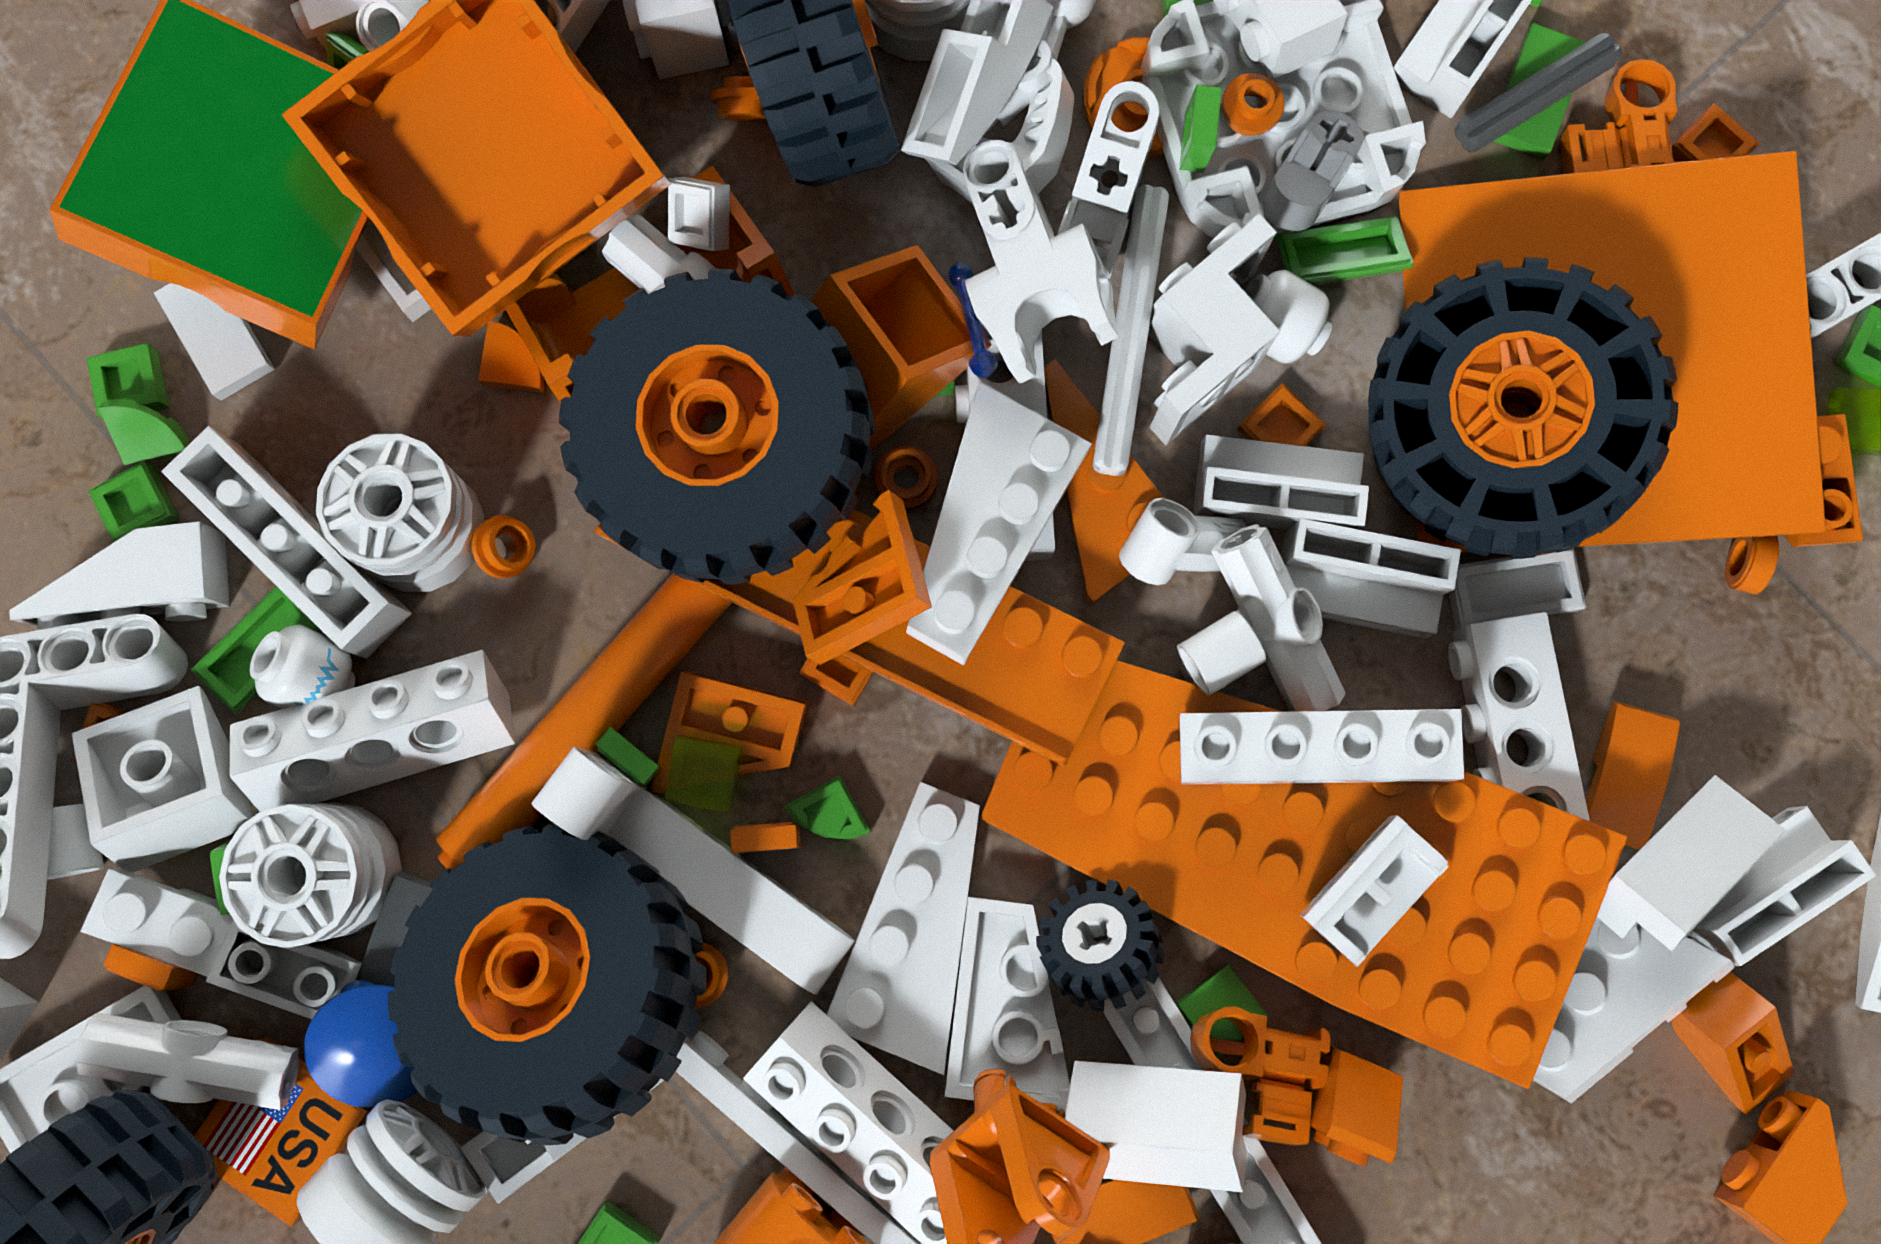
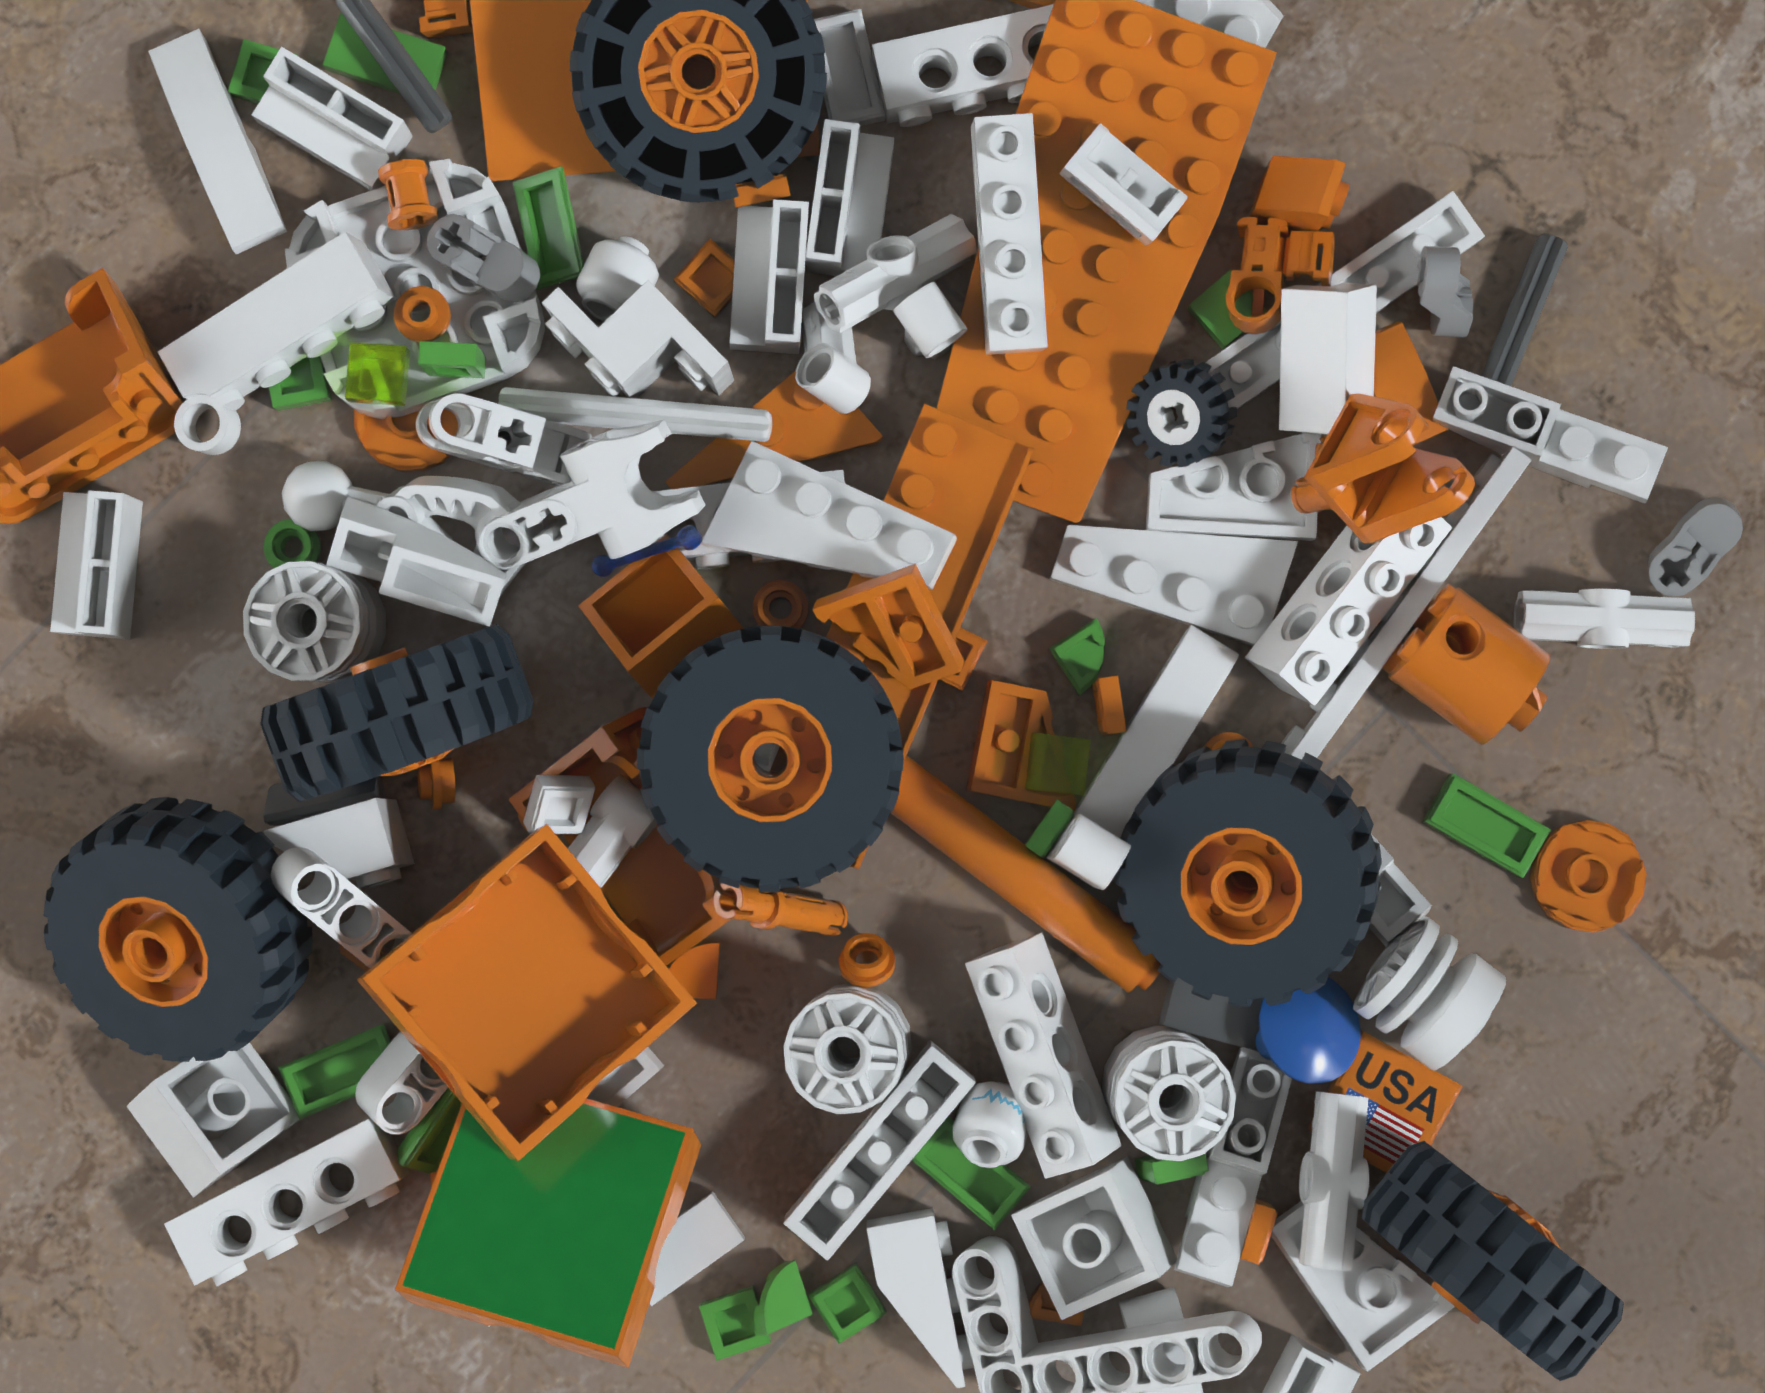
camera: 95 degrees left, 5 degrees up
none -> clear neon green tile [345,342,410,406]
none -> orange bush [378,159,438,231]
none -> orange pin [713,883,848,936]
none -> orange tile [734,174,791,208]

